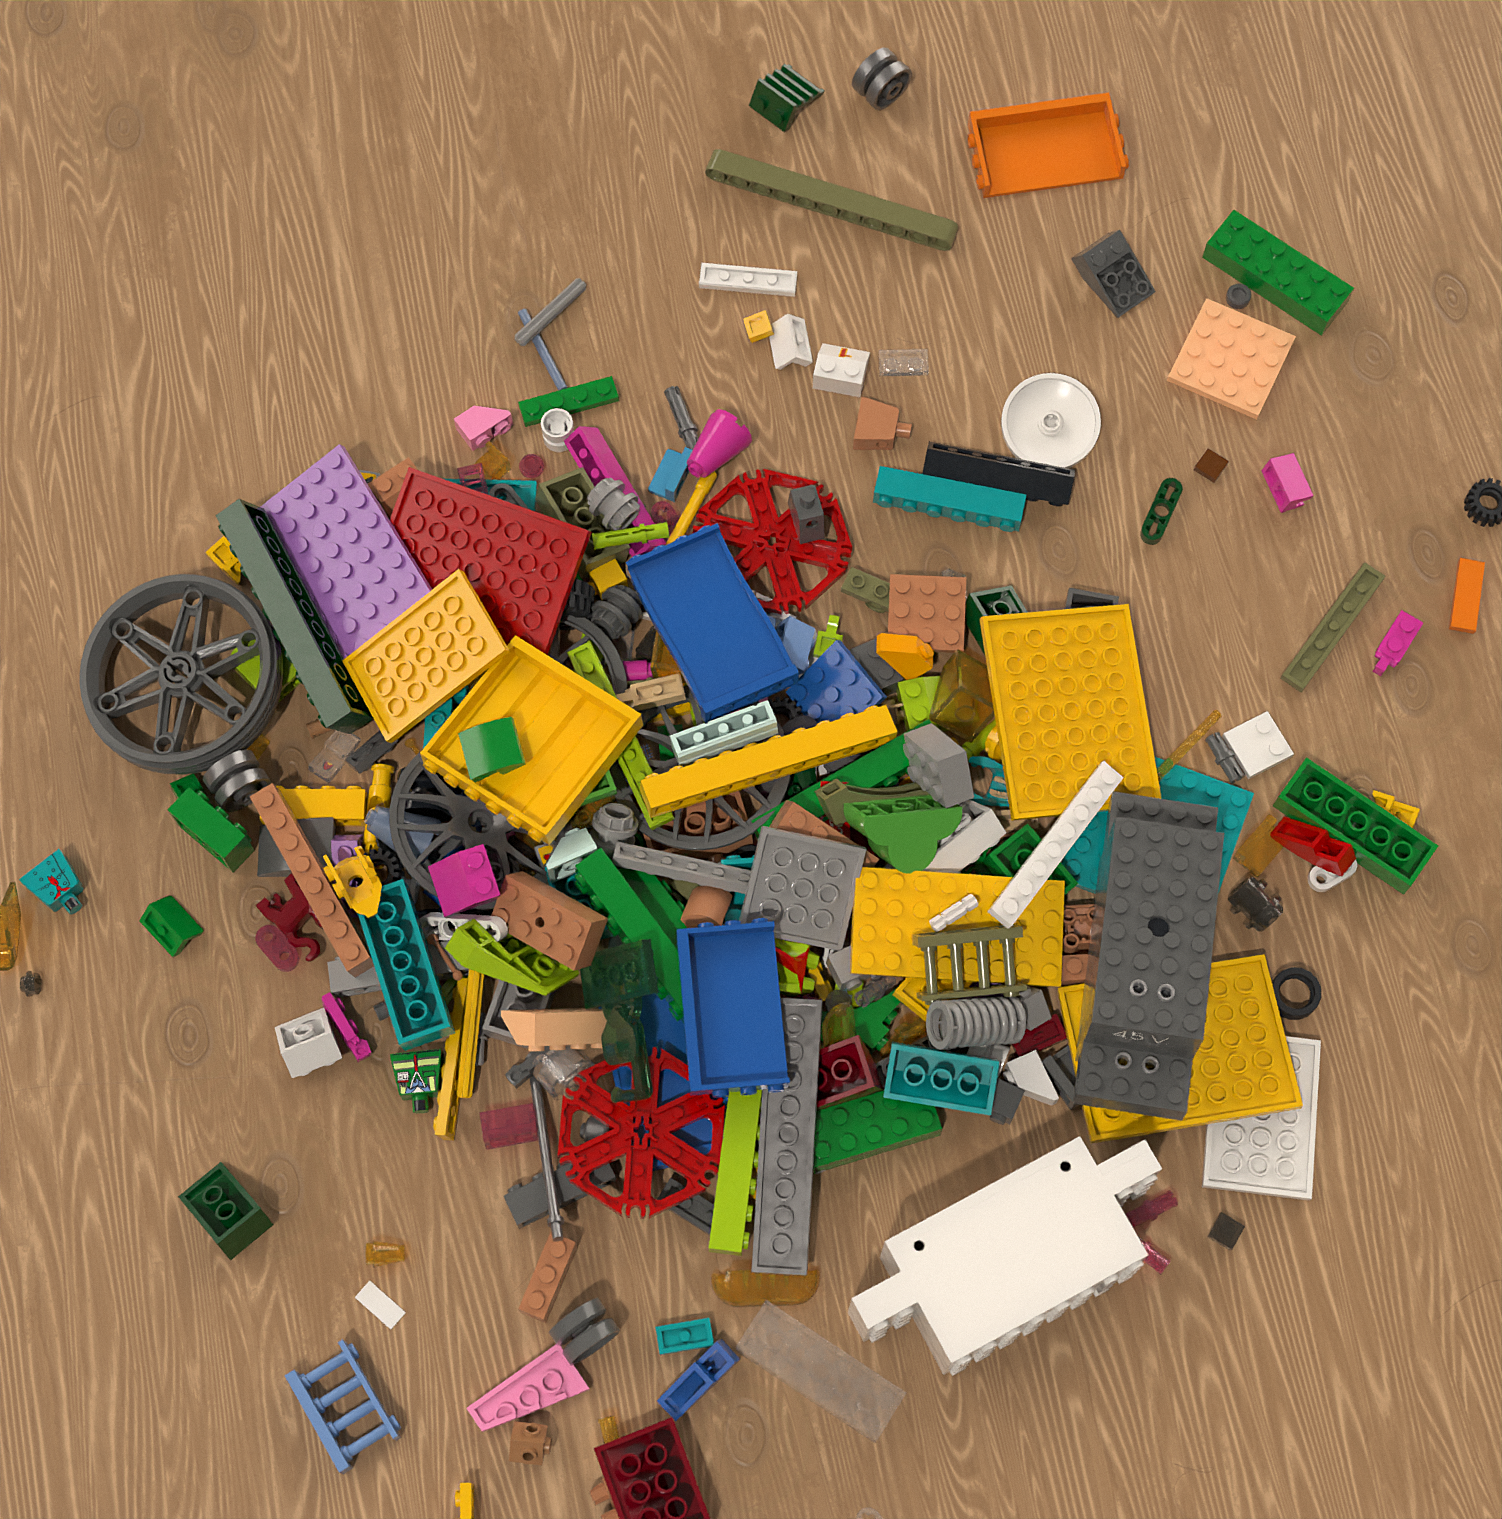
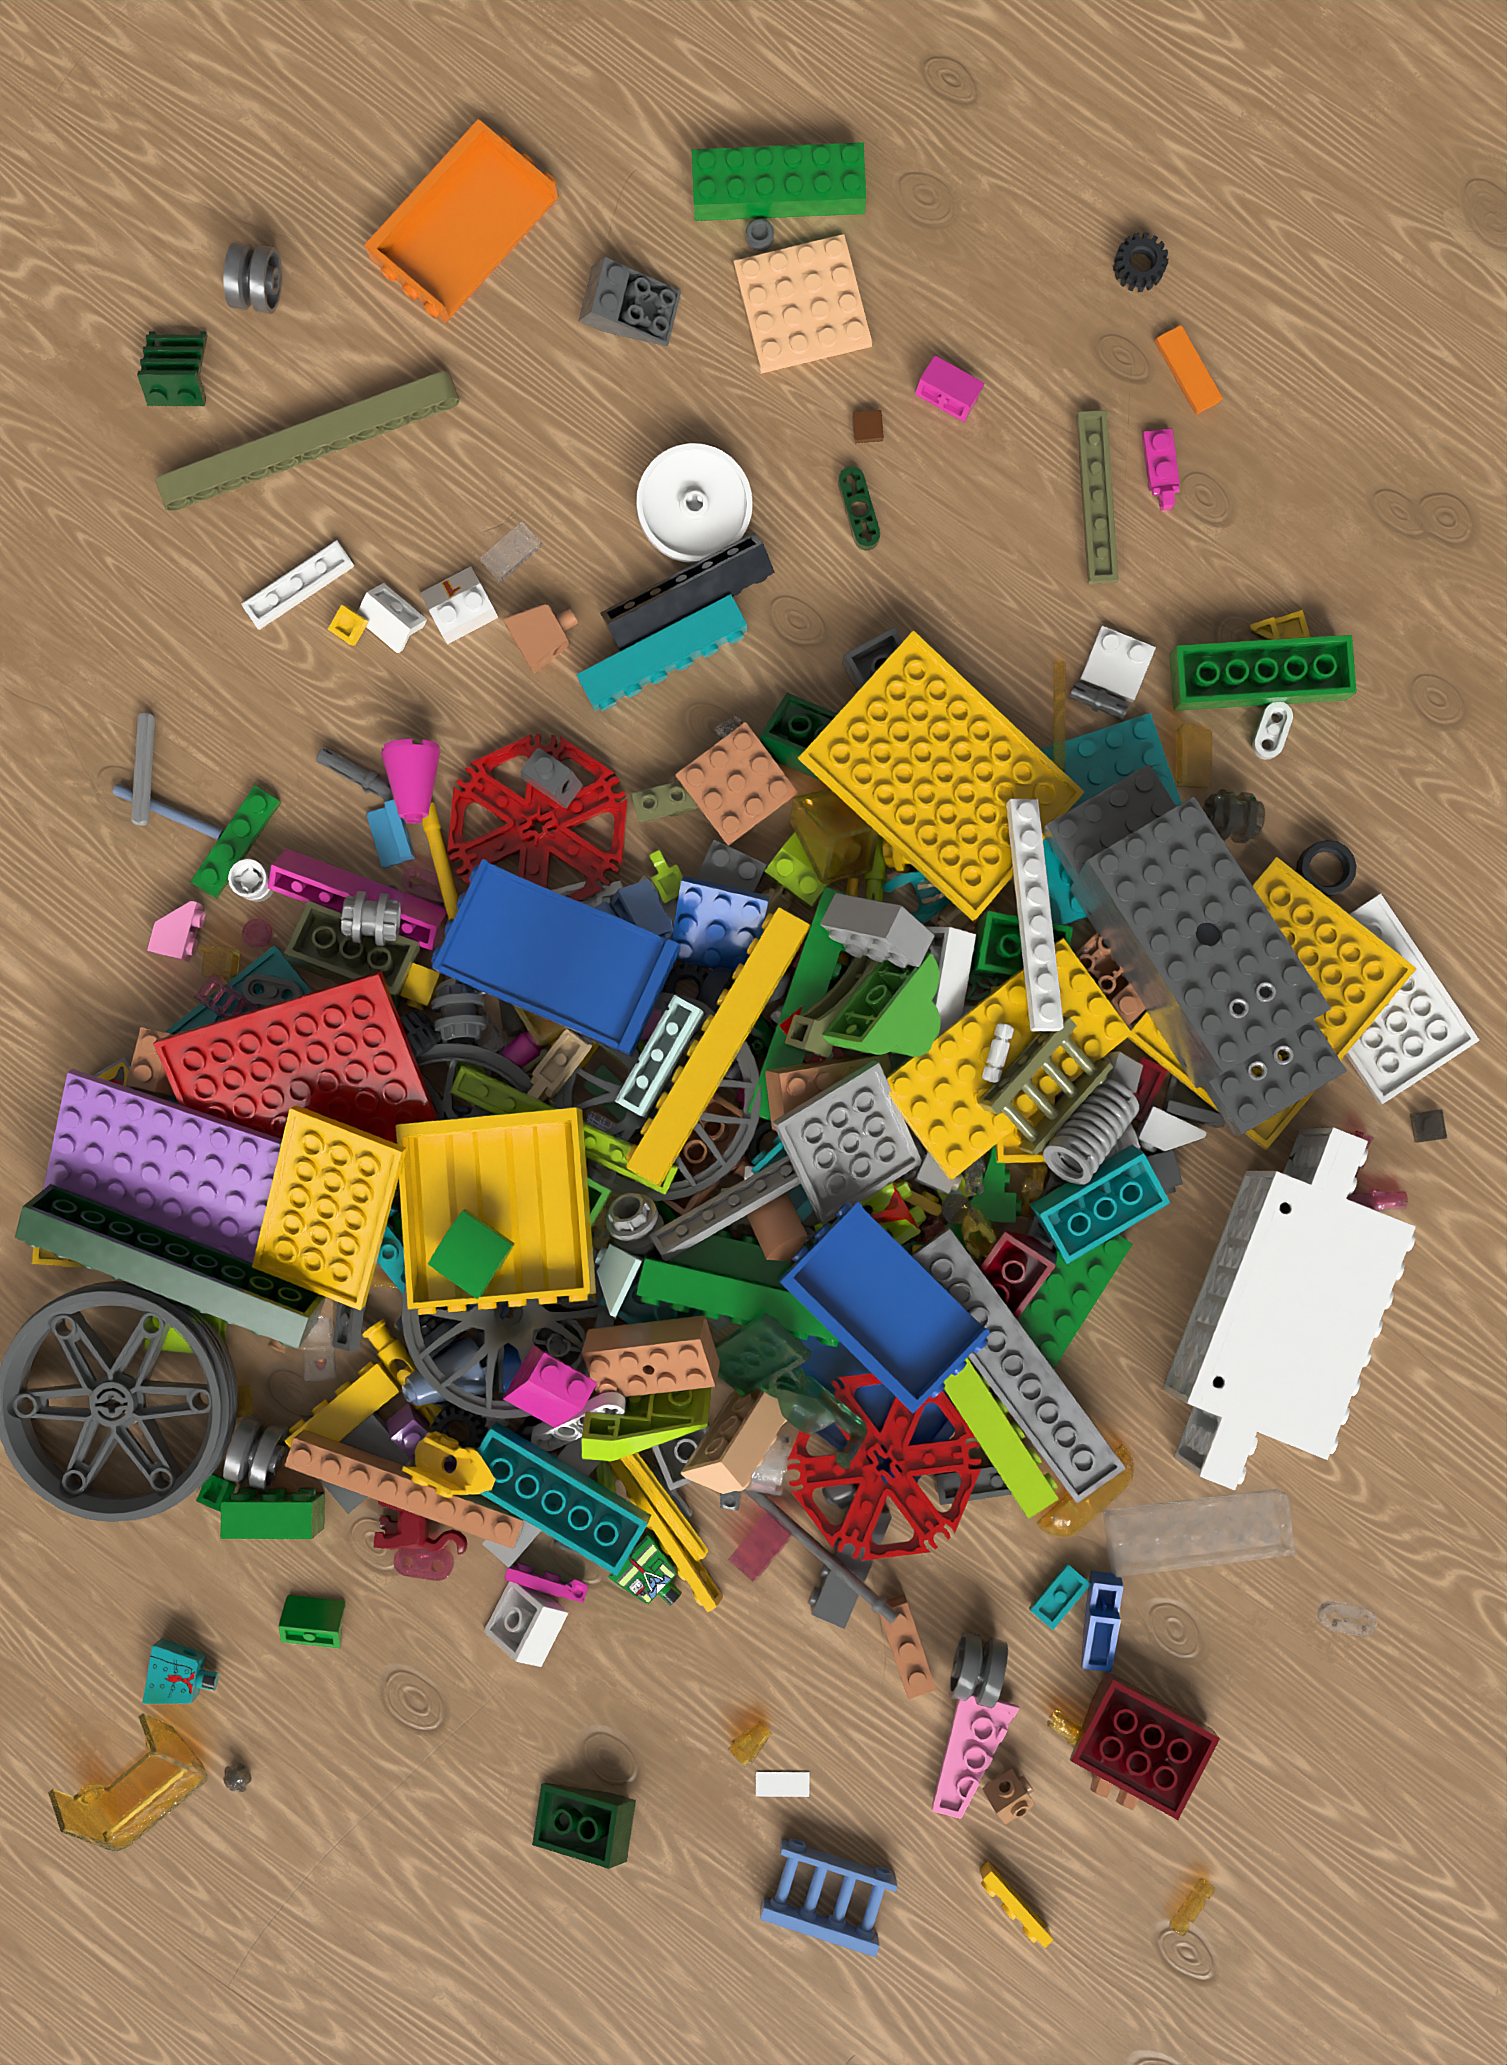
camera: 40 degrees left, 15 degrees up
nougat hinge [427,934,463,981] -> none
lime pin [592,522,670,550] -> none
light orange slope [876,633,934,680] -> none
red slope [1270,817,1356,877] -> none

